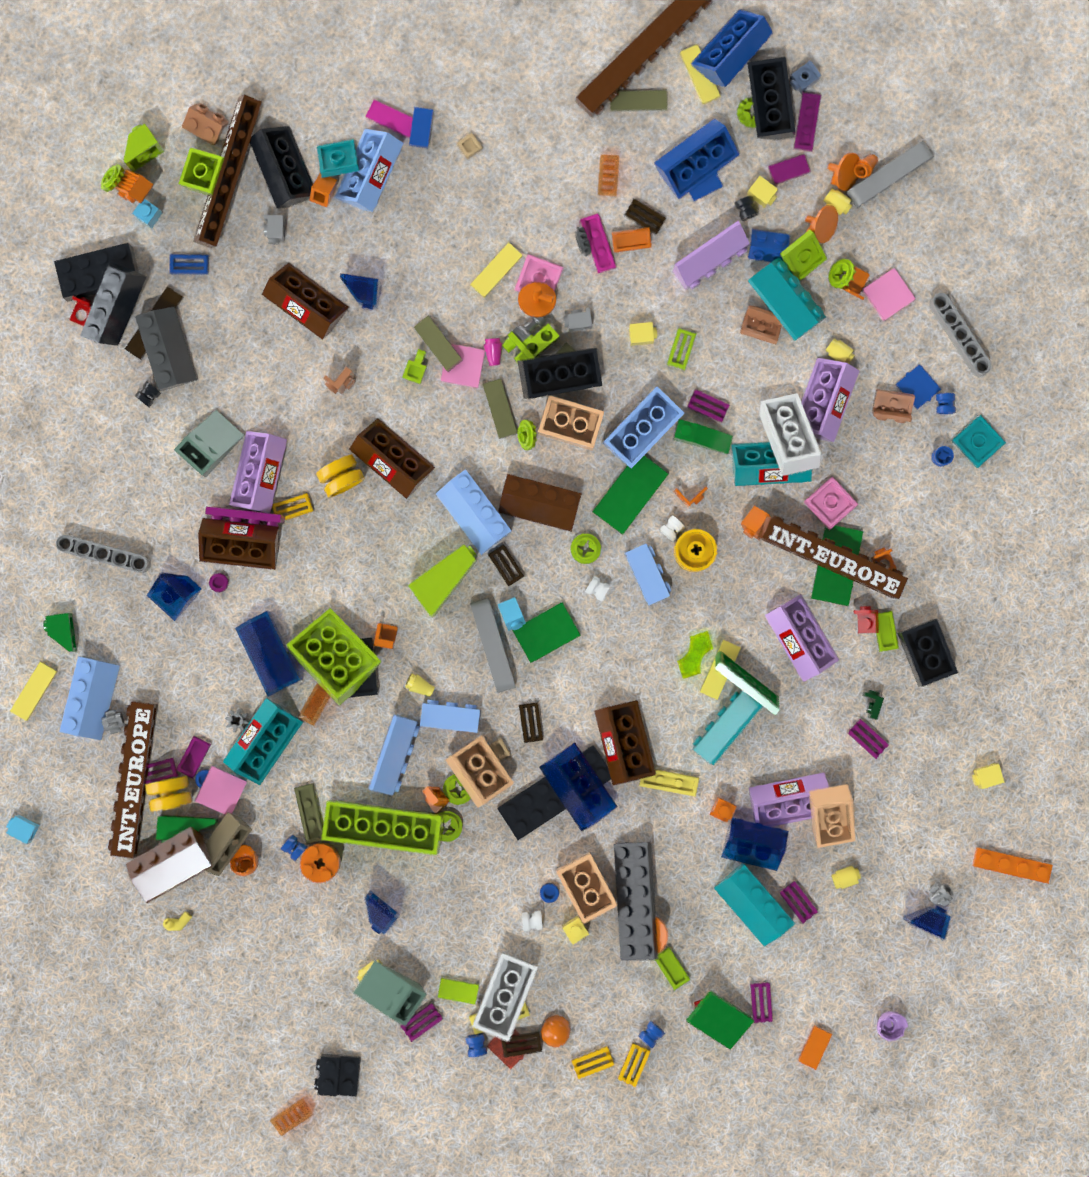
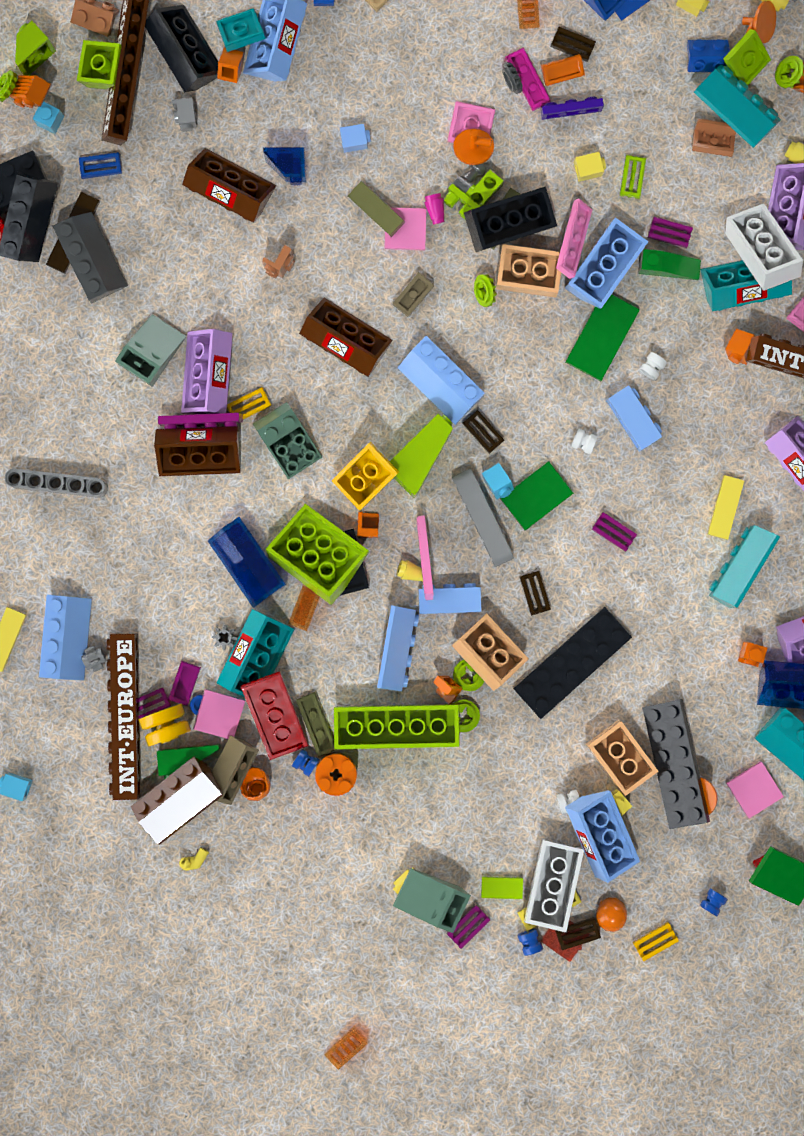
camera: 10 degrees left, 0 degrees up
green slope [43,613,77,652] -> none
black wheel [134,381,161,408] -> none
clear blue slope [146,572,202,621] -> none
magenta tile [209,573,229,592] -> none
black plate [314,1054,360,1097] -> none
yellow wheel [316,454,365,498] -> none
clear blue slope [365,890,400,935] -> none
lime plate [402,349,427,385] -> none
light yellow tile [470,243,523,298] -> none
olive tile [483,379,517,439] -> none
tan tile [489,738,511,761] -> none
reddish brown slope [498,474,582,532] -> none
clear blue slope [539,742,618,832] -> none
blue tile [540,883,559,903] -> none
light grey brick [564,307,592,332] -> none
lime gear [570,534,601,564] -> none
reddish brown slope [594,700,656,786] -> none
yellow tile [618,1043,651,1087] -> none
light yellow tile [639,769,699,797] -> none
lime tile [655,947,690,990] -> none
lavender slope [673,221,750,290] -> none
orange bracket [673,487,708,507] -> none
yellow wheel [674,529,717,572] -> none
clear neon green tile [677,631,713,679] -> none
green tile [715,651,780,715] -> none
black wheel [734,196,759,221] -> none
none -> red tile [241,671,308,760]
none -> sand green slope [253,402,322,479]
none -> yellow slope [332,442,399,511]
none -> light blue brick [340,124,371,153]
none -> dark tan plate [393,272,434,318]
none -> bright pink tile [417,516,434,600]
none -> dark purple plate [541,96,604,120]
none -> bright pink tile [556,199,593,279]
none -> light blue slope [565,790,640,883]
none -> magenta tile [591,512,637,552]
none -> bright pink tile [726,761,784,819]

